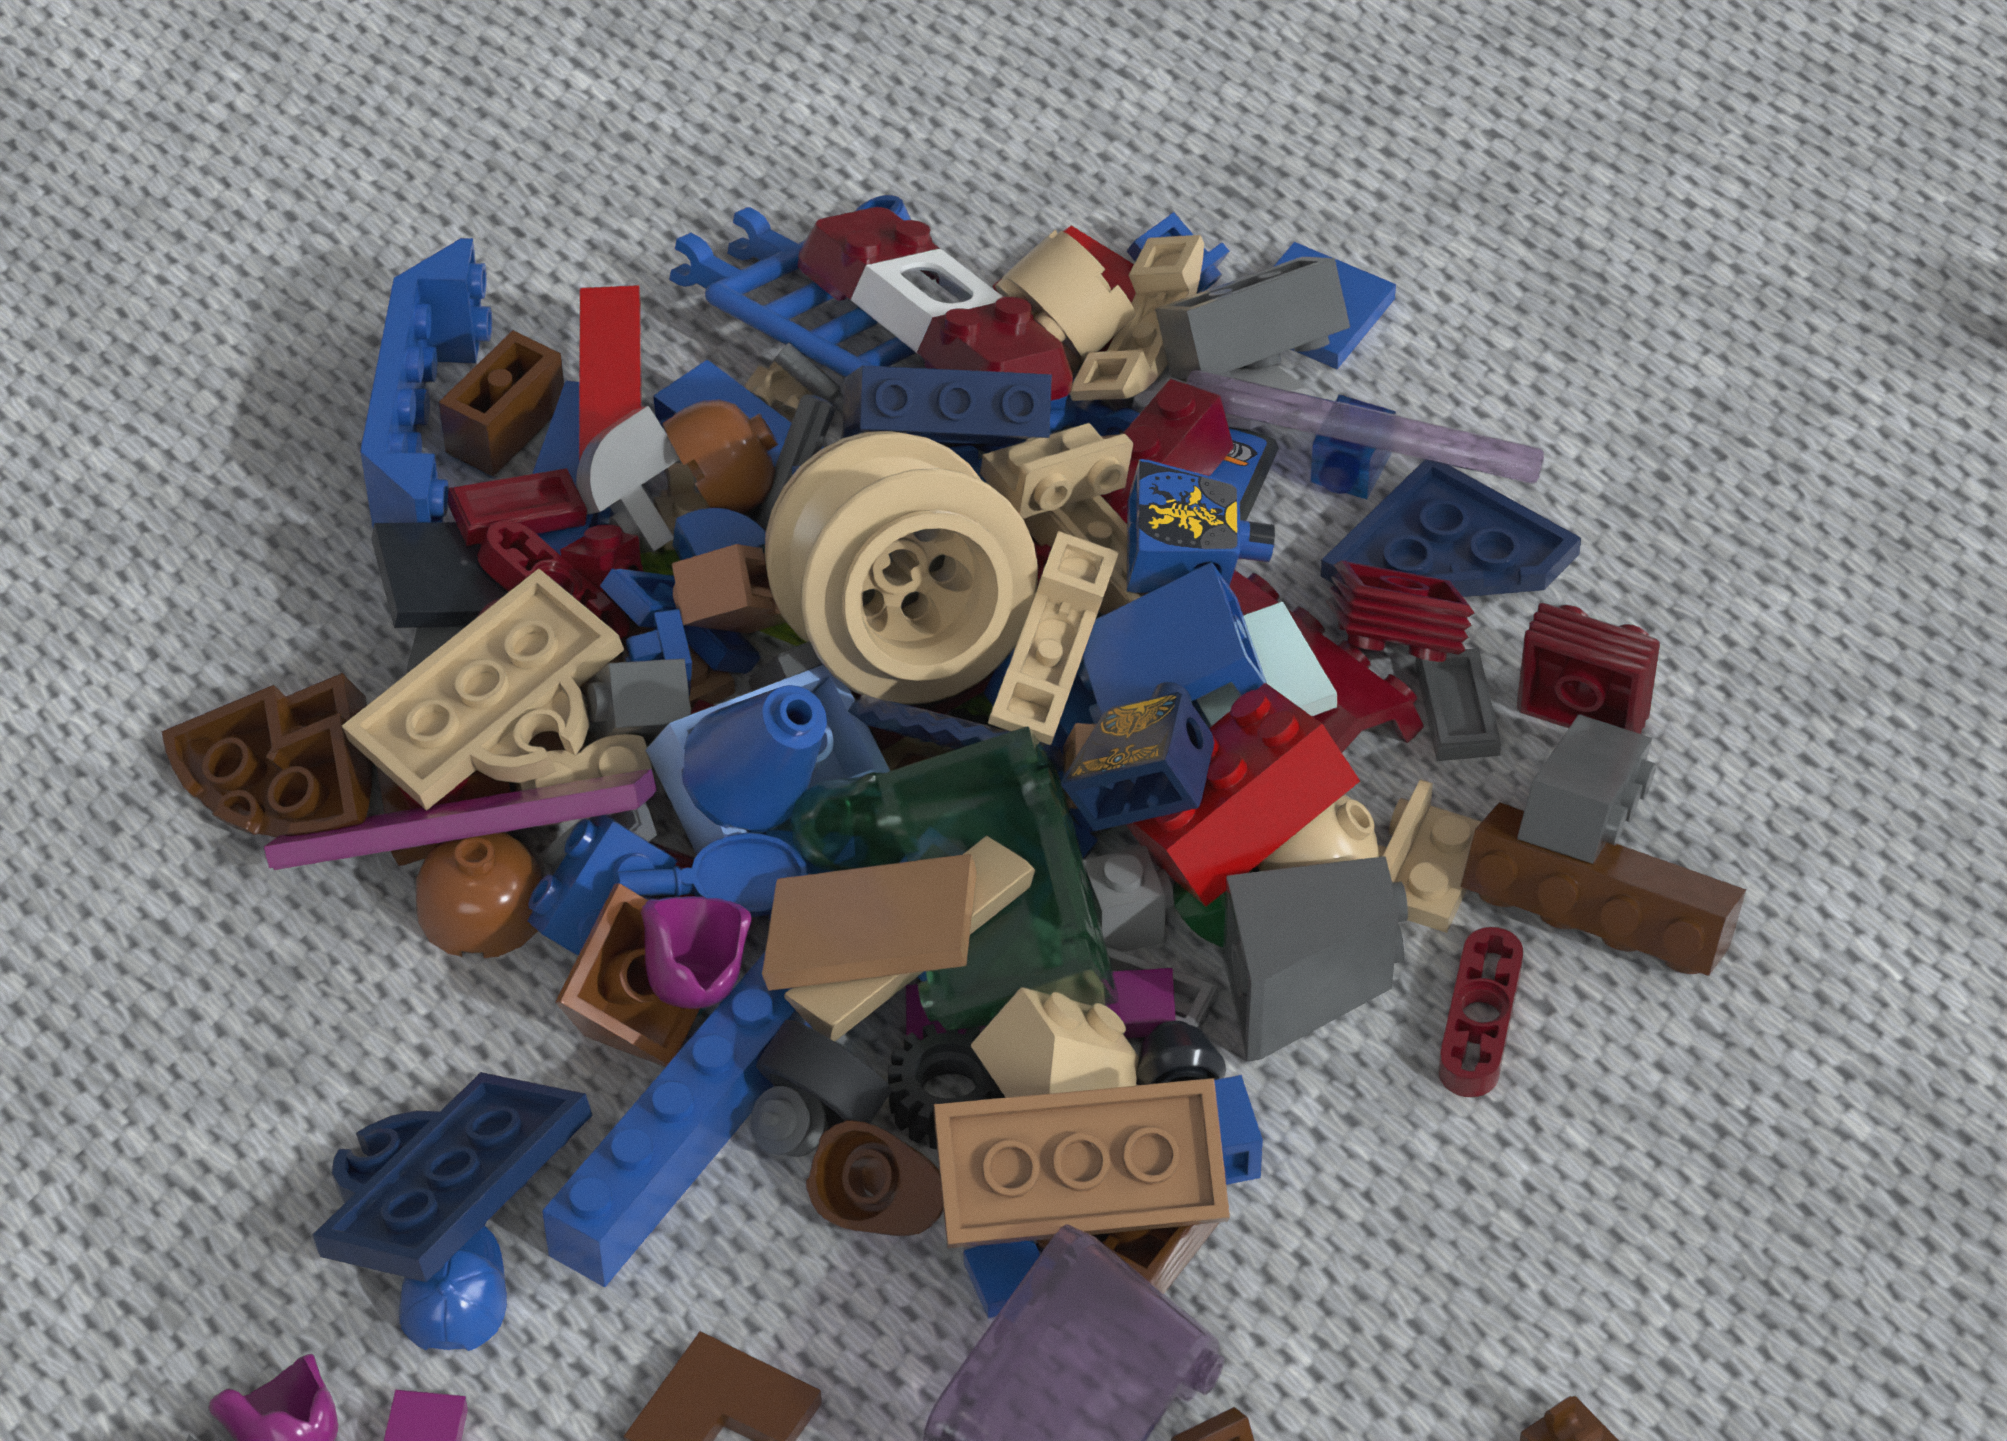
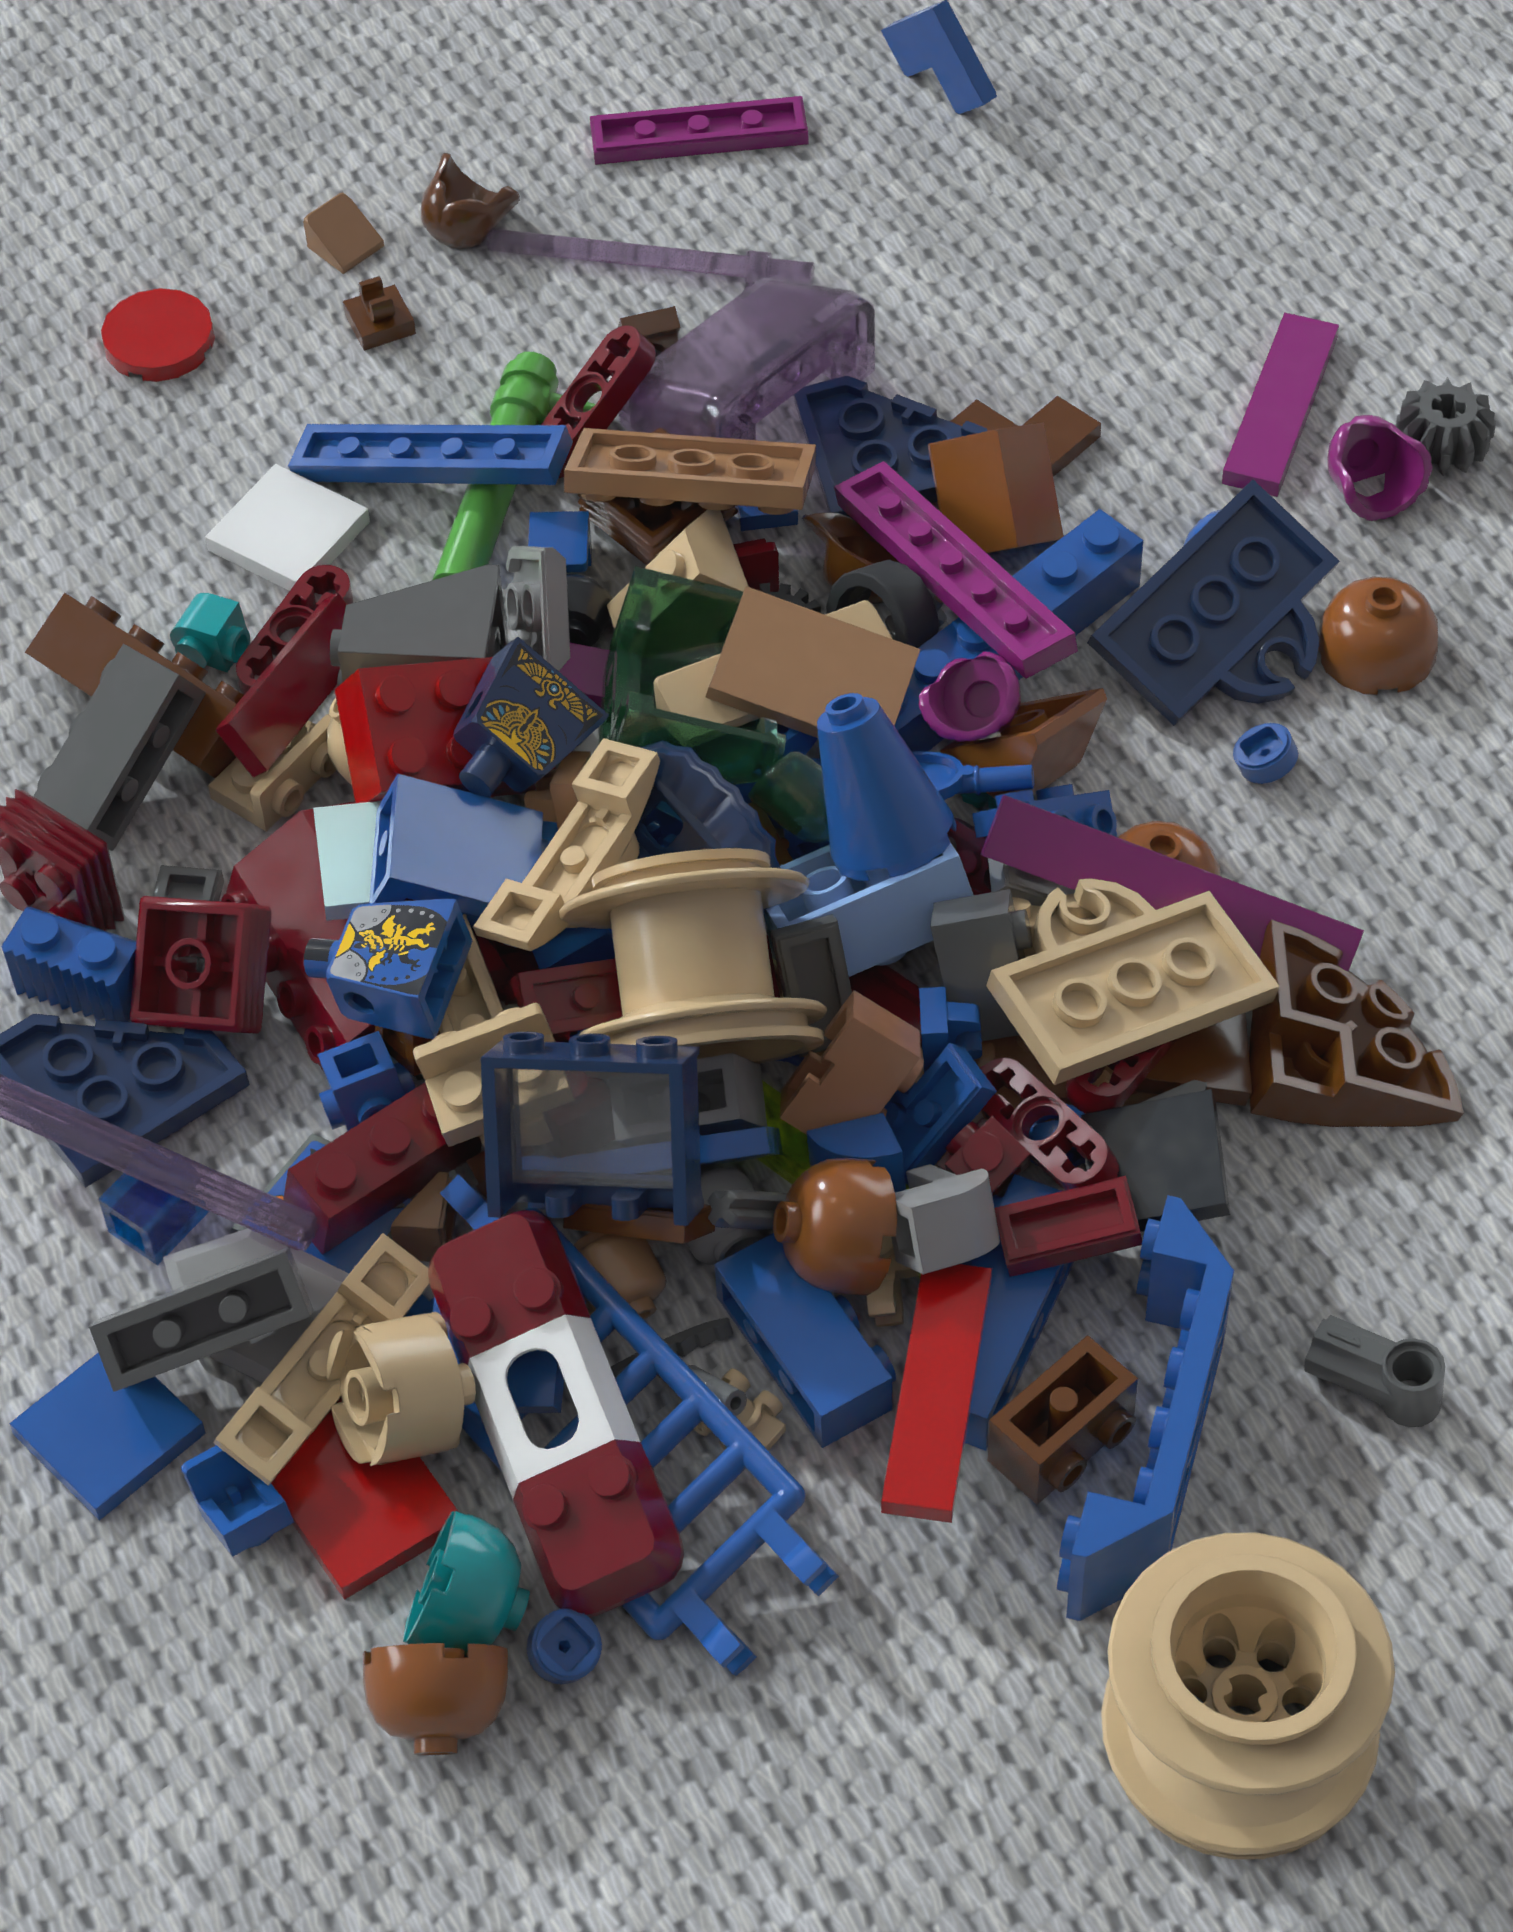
camera: 165 degrees left, 5 degrees up
none -> blue brick [1,907,136,1022]
none -> red tile [101,288,215,382]
none -> teal plate [170,593,250,673]
none -> white tile [205,464,370,591]
none -> dark red tile [215,592,348,778]
none -> blue plate [288,424,573,485]
none -> dark orange cylinder [363,1643,508,1755]
none -> teal cylinder [403,1511,530,1657]
none -> bright green cylinder [432,352,596,580]
none -> light grey tile [502,546,570,671]
none -> dark red beam [541,325,656,478]
none -> dark blue plate [792,375,987,521]
none -> magenta plate [834,461,1078,679]
none -> dark orange slope [928,422,1064,553]
none -> tan wheel [1101,1532,1395,1860]
none -> blue tile [1233,723,1299,784]
none -> dark grey piece [1304,1315,1445,1427]
none -> dark orange cylinder [1318,576,1438,695]

